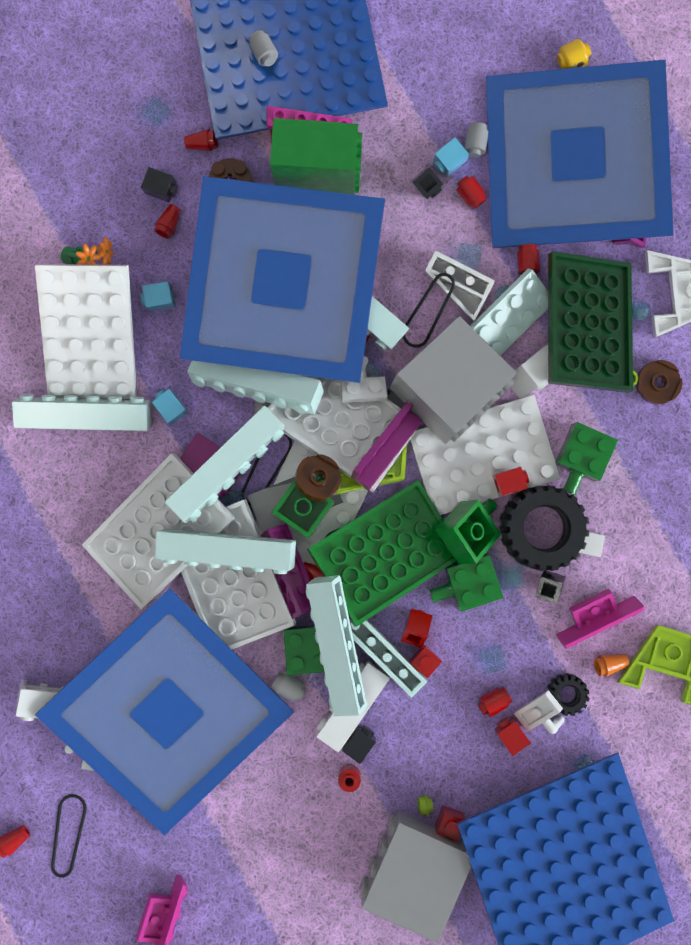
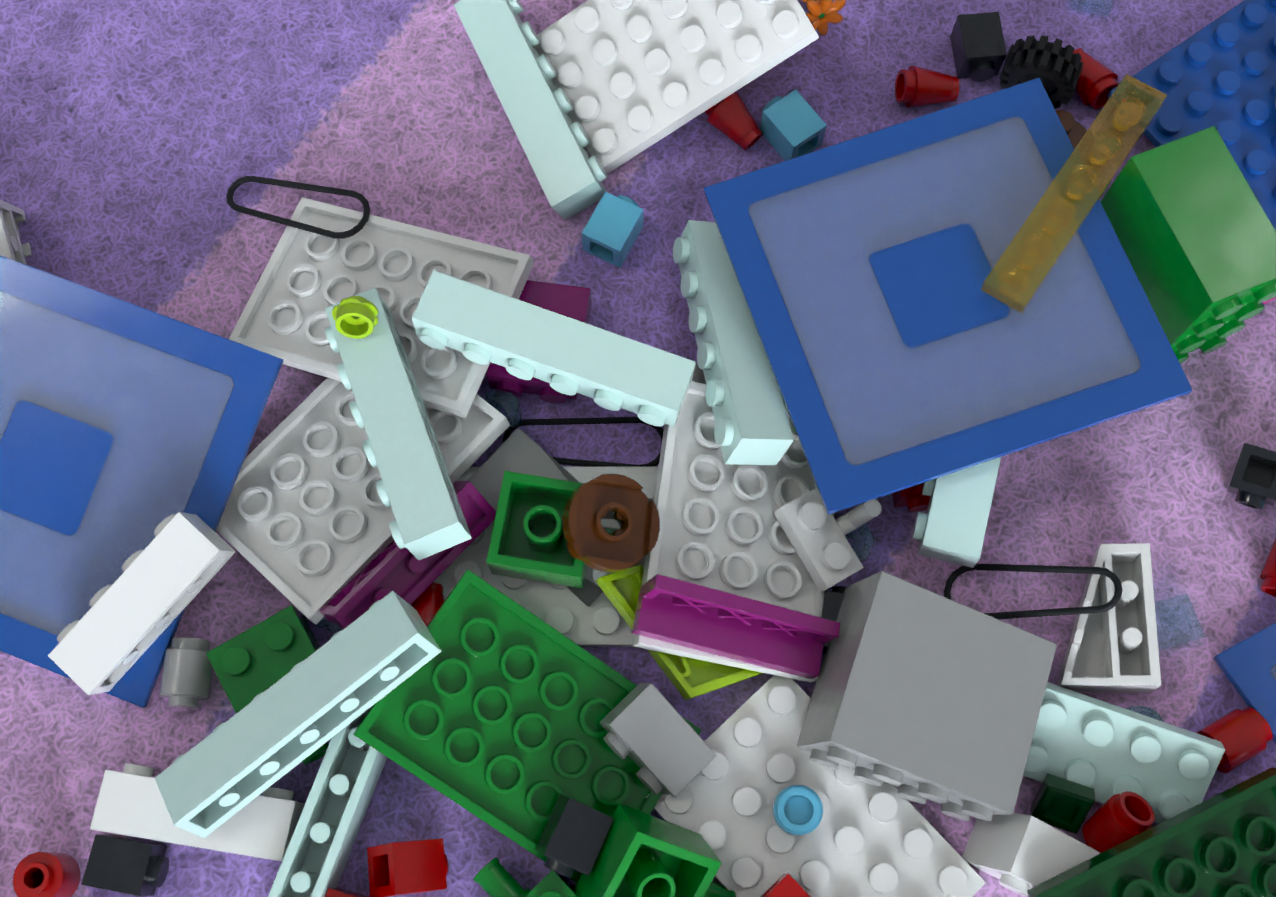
camera: 60 degrees right, 15 degrees down
none -> white brick [48,512,236,695]
none -> black piece [226,176,370,239]
none -> lime plate [332,296,378,339]
none -> black brick [535,793,614,878]
none -> light grey brick [599,683,717,798]
none -> red cone [705,92,763,151]
none -> medium azure tile [773,785,823,836]
none -> clear yellow plate [981,74,1167,313]
none -> black tyre [999,35,1083,109]
none -> dark green tile [1030,773,1095,834]
none -> red brick [1082,791,1155,853]

